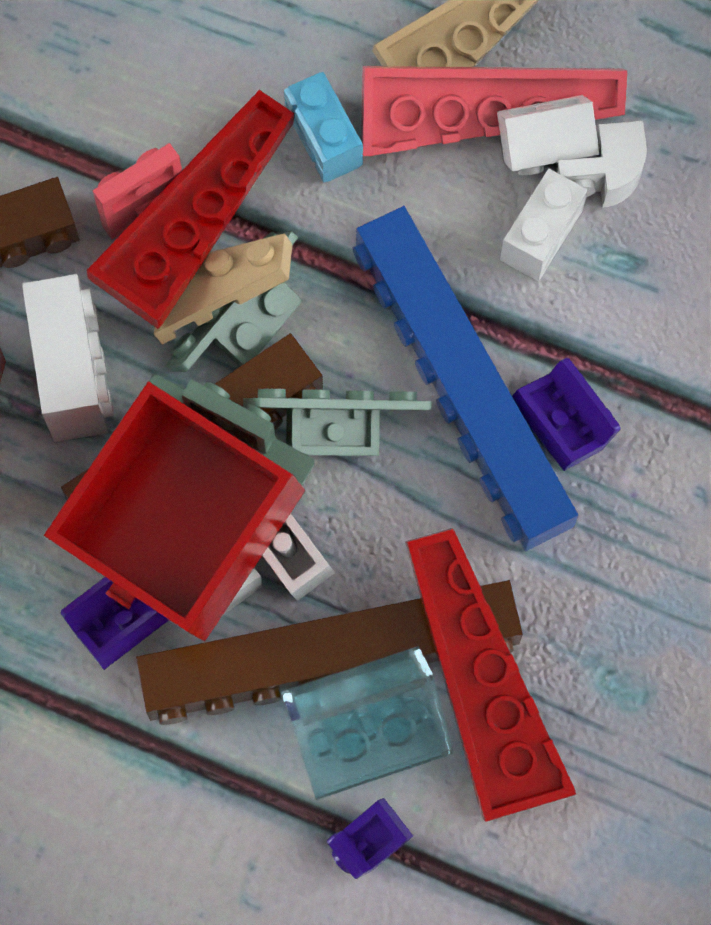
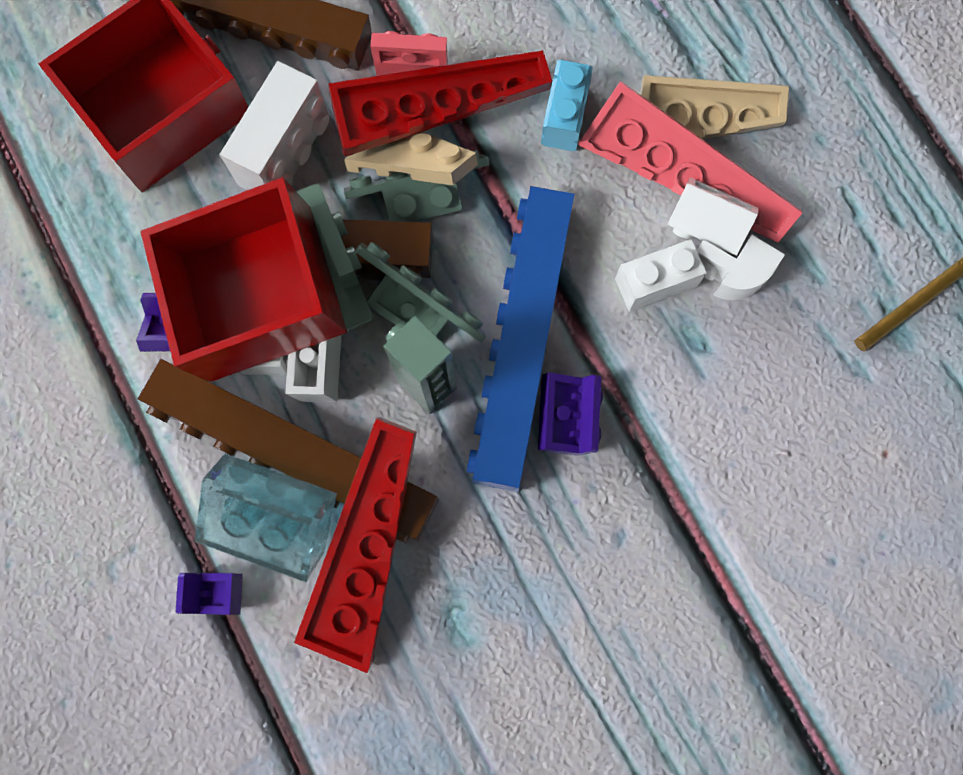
camera: 40 degrees right, 5 degrees up
none -> sand green brick [383,316,457,414]

